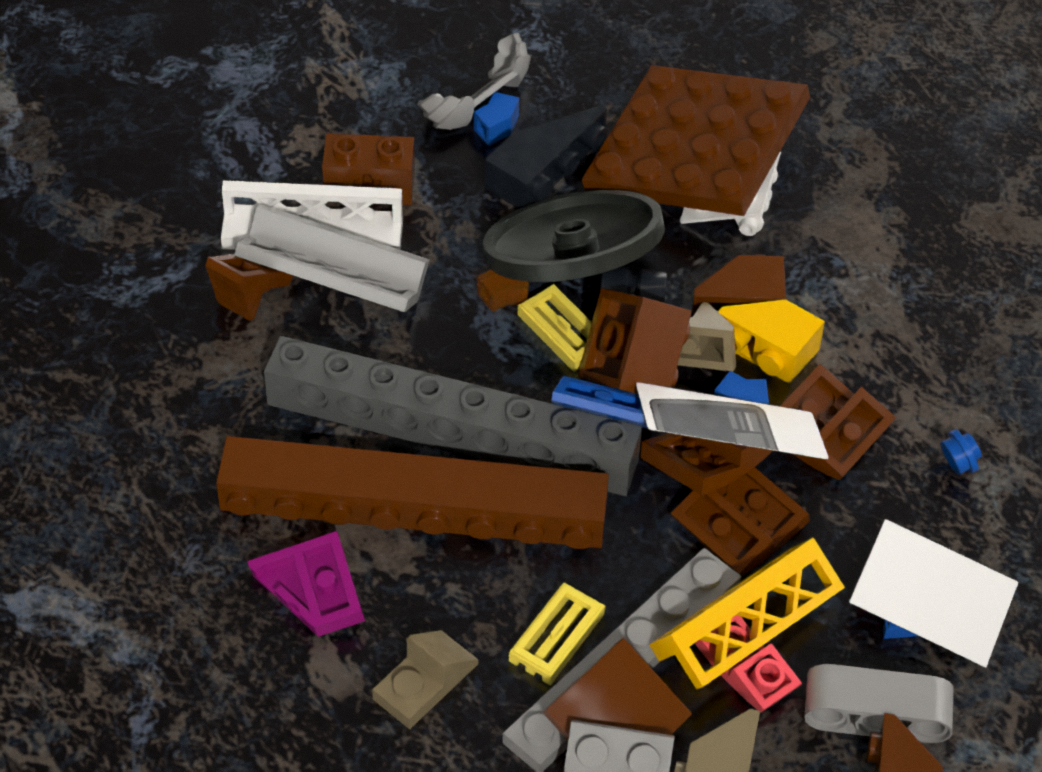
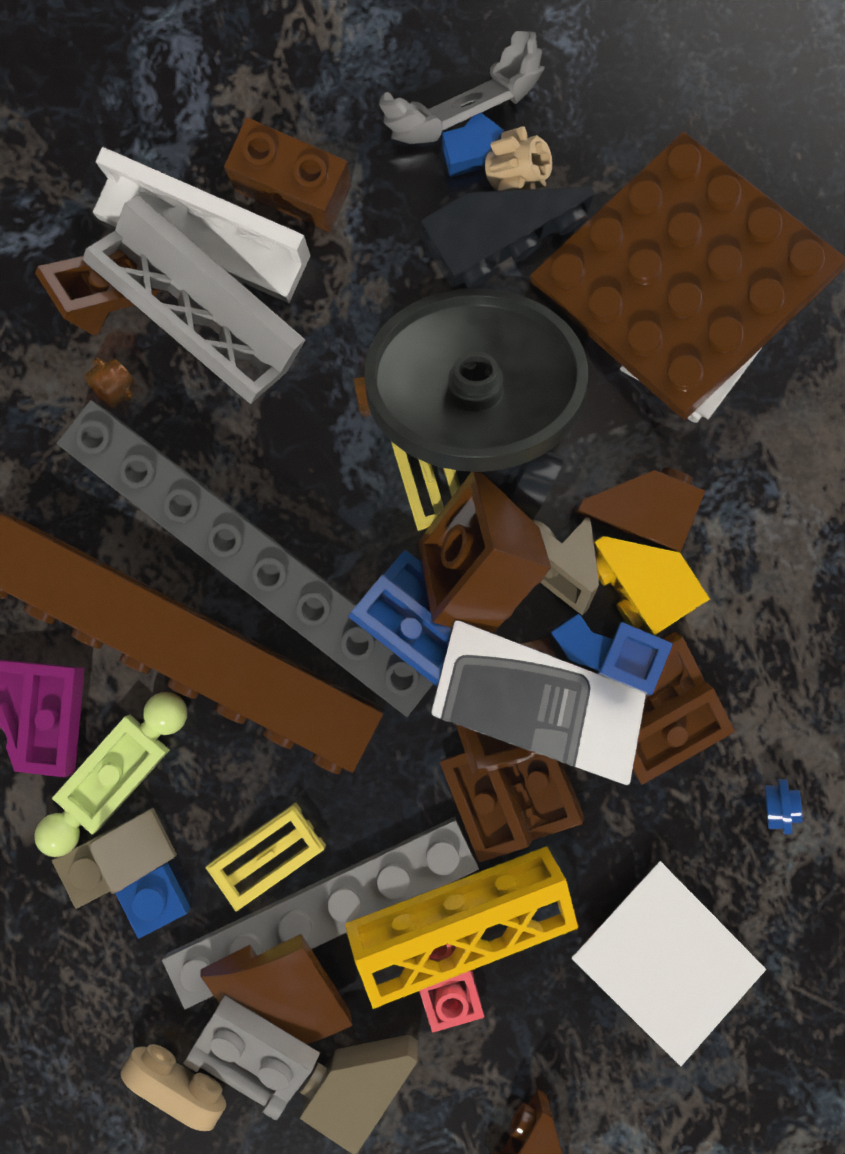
camera: 25 degrees right, 35 degrees up
light grey beam [804,664,954,743] -> none
none -> yellowish green plate [35,692,188,857]
none -> clear orange plate [84,358,134,408]
none -> blue plate [115,862,191,939]
none -> tan gear [485,127,552,191]
none -> blue plate [598,622,673,695]

